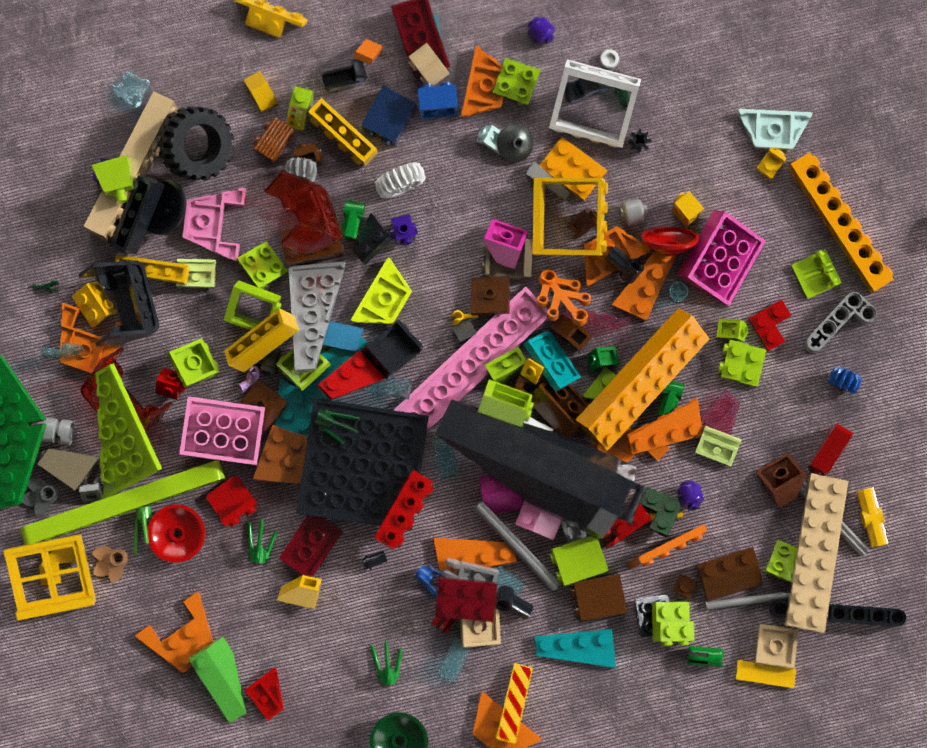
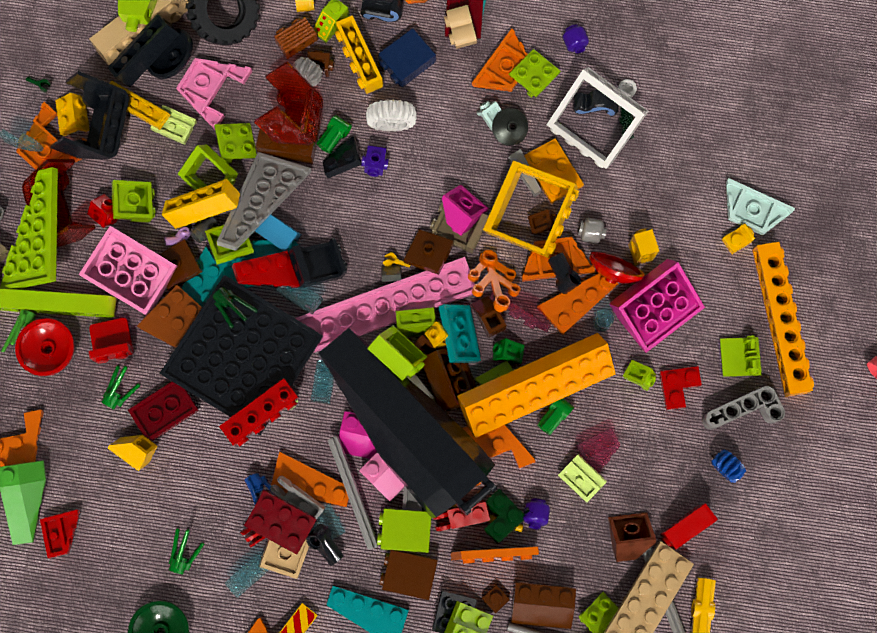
camera: 20 degrees right, 5 degrees down
neon yellow wing [351,257,412,325] -> none
black pin [362,550,388,570] -> none
blue brick [418,82,458,119] -> none
orange wing [626,398,703,455] -> none
black gear [627,129,652,154] -> none
lime plate [718,340,766,387] -> none

